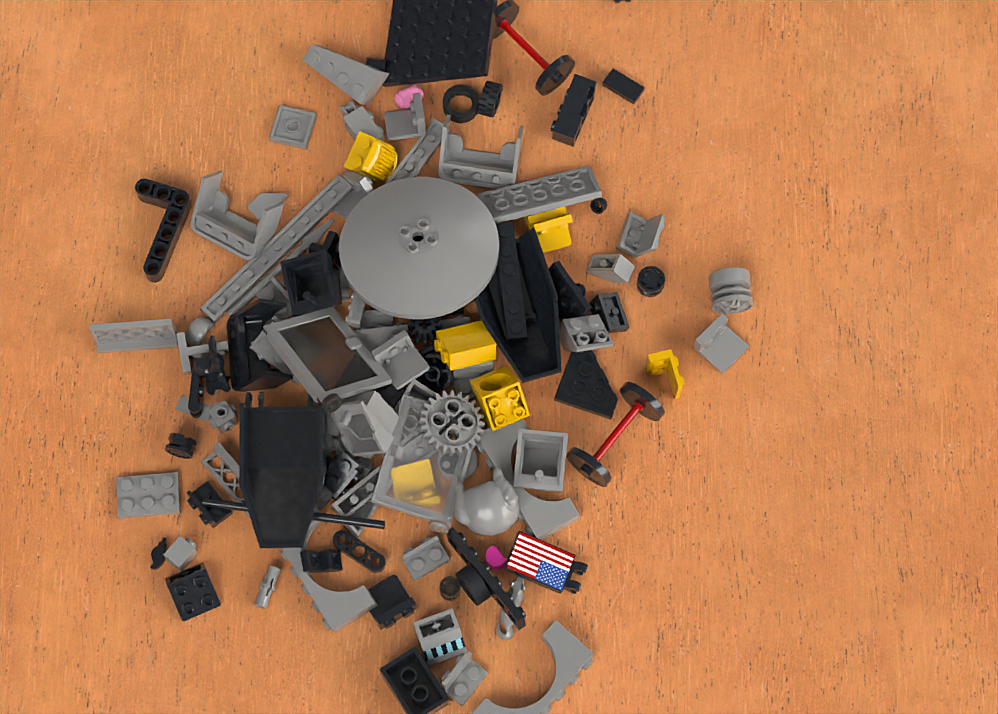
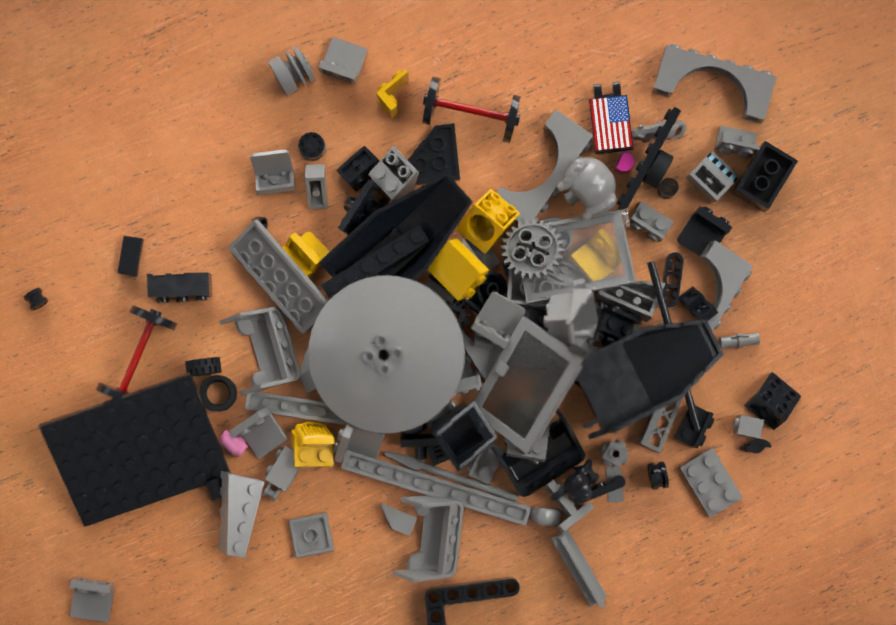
camera: 115 degrees left, 15 degrees up
light grey piece [513,429,568,492] -> none

